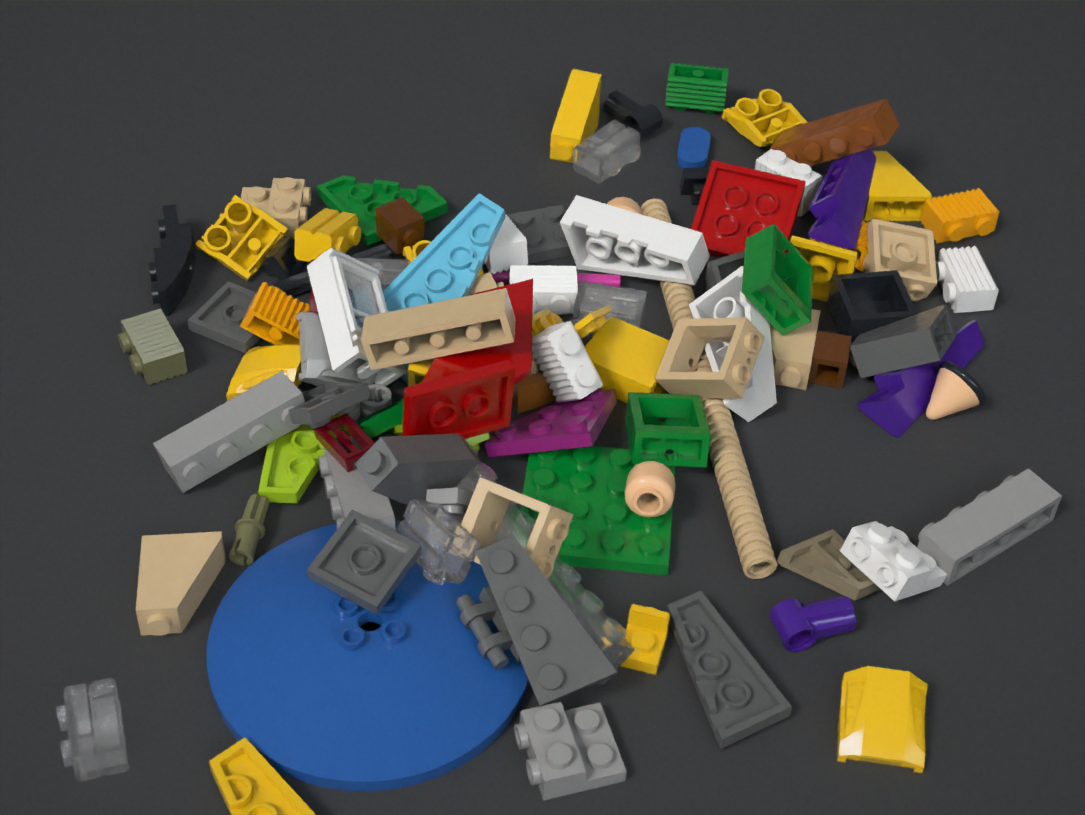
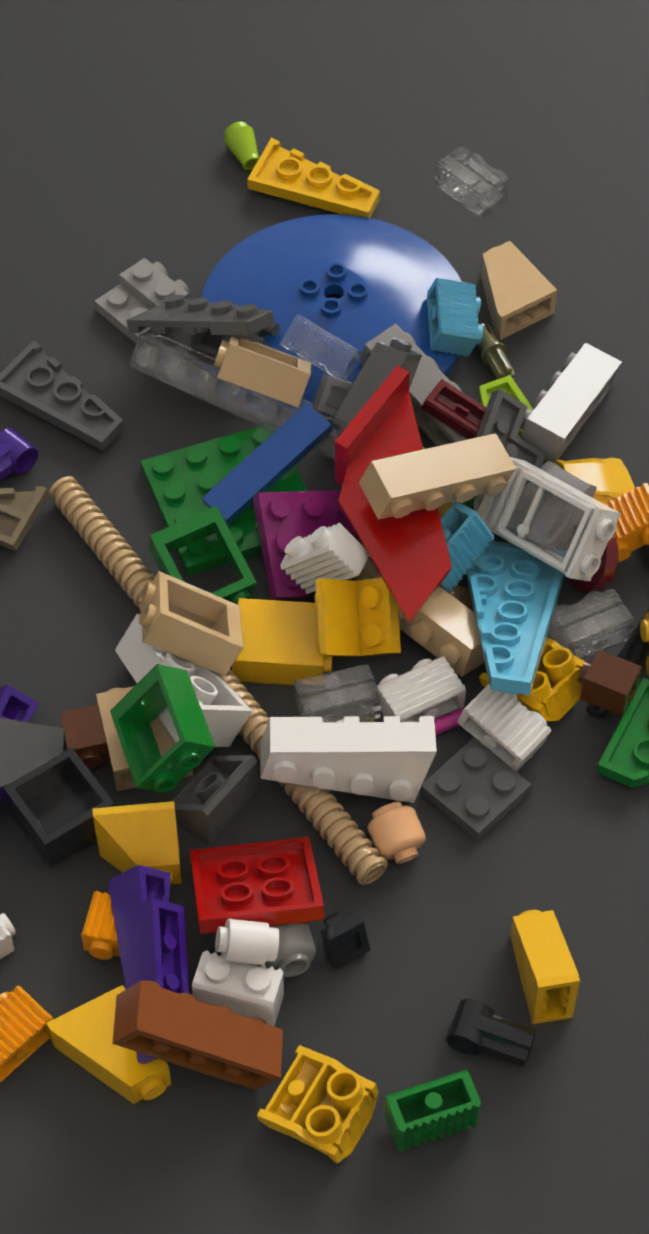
camera: 155 degrees right, 10 degrees up
dark grey plate [307,509,421,615] -> none
clear brick [573,120,641,184] -> none
yellow bracket [617,604,670,675] -> none
light nougat head [625,461,676,518] -> none
blue tile [677,127,711,169] -> none
tan plate [863,218,937,301] -> none
none -> blue tile [202,403,333,526]
none -> white brick [215,919,279,965]
none -> medium azure brick [427,277,483,357]

